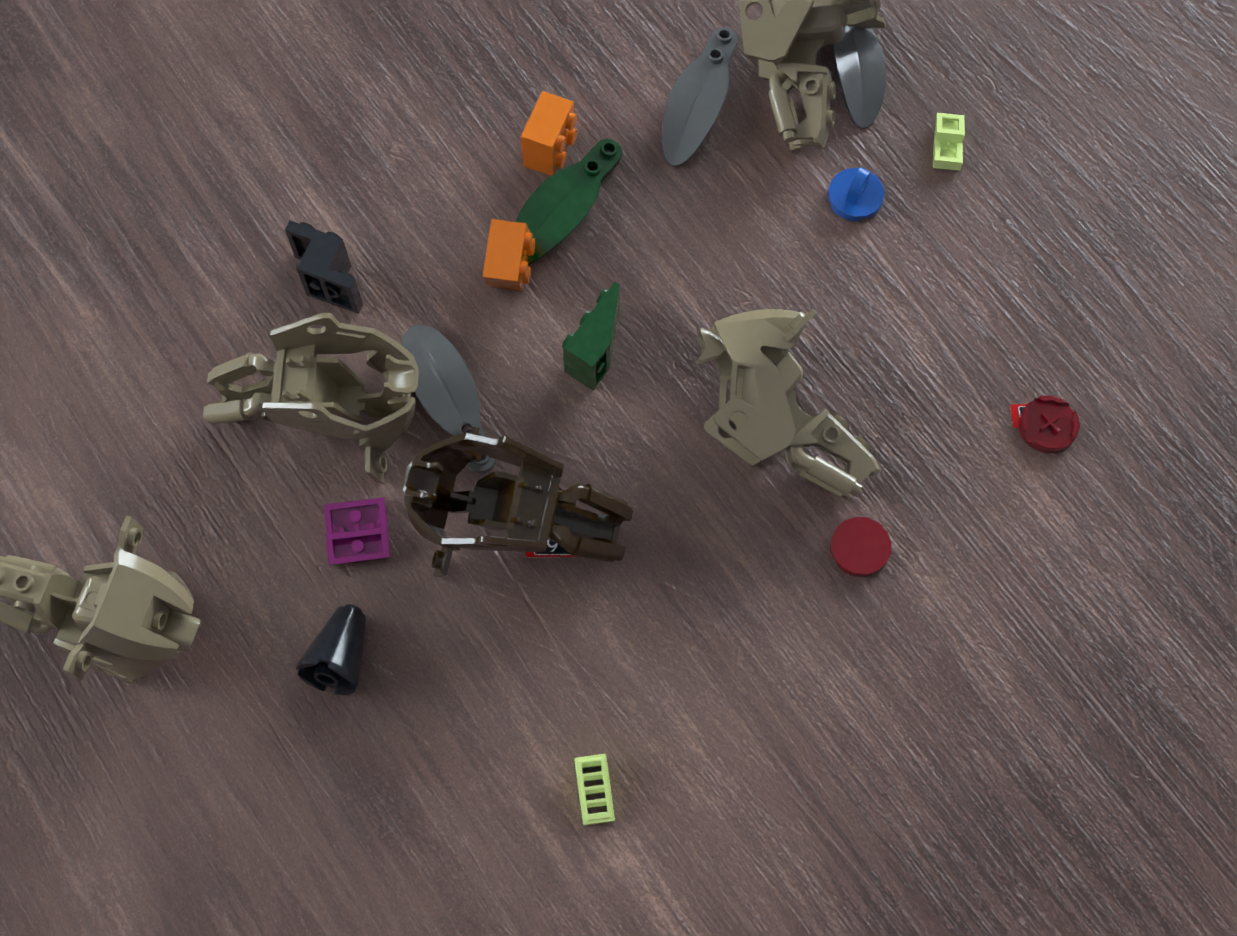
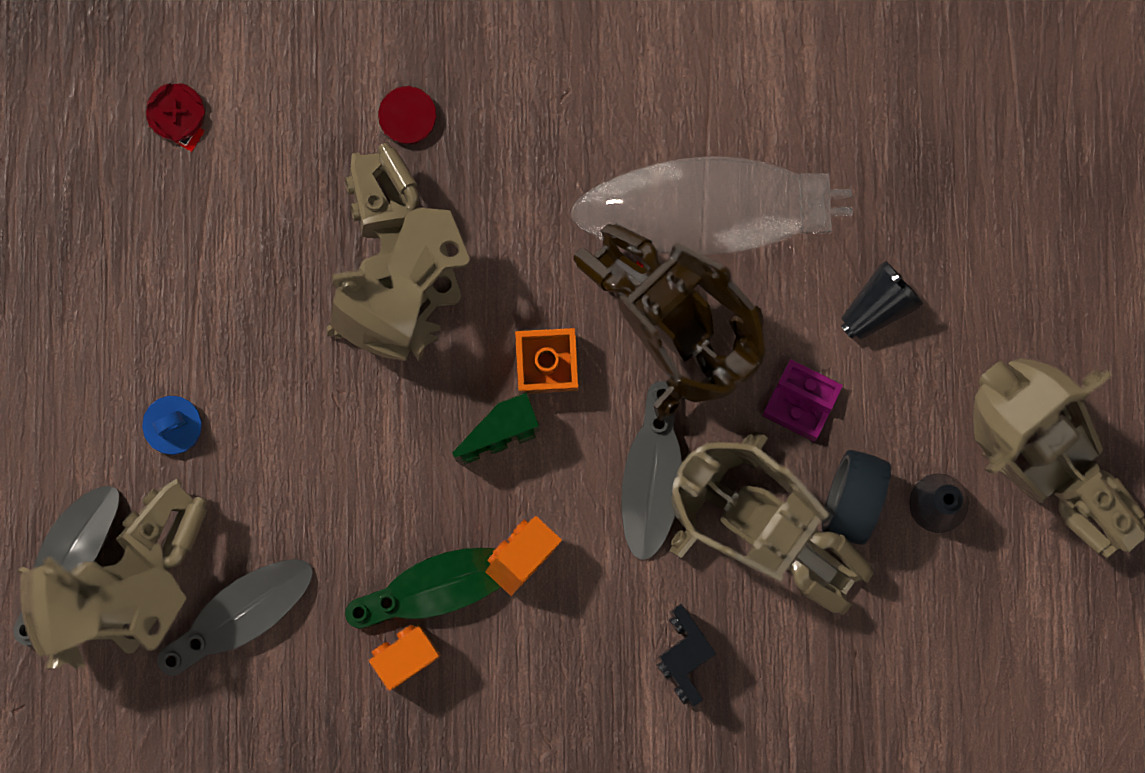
camera: 145 degrees left, 15 degrees up
yellowish green slope [574,754,615,826] -> none
yellowish green slope [933,113,965,171] -> none
none -> orange brick [515,328,578,394]
none -> clear windscreen [571,156,853,255]
none -> black wheel [822,450,891,545]
none -> black cone [909,474,969,533]

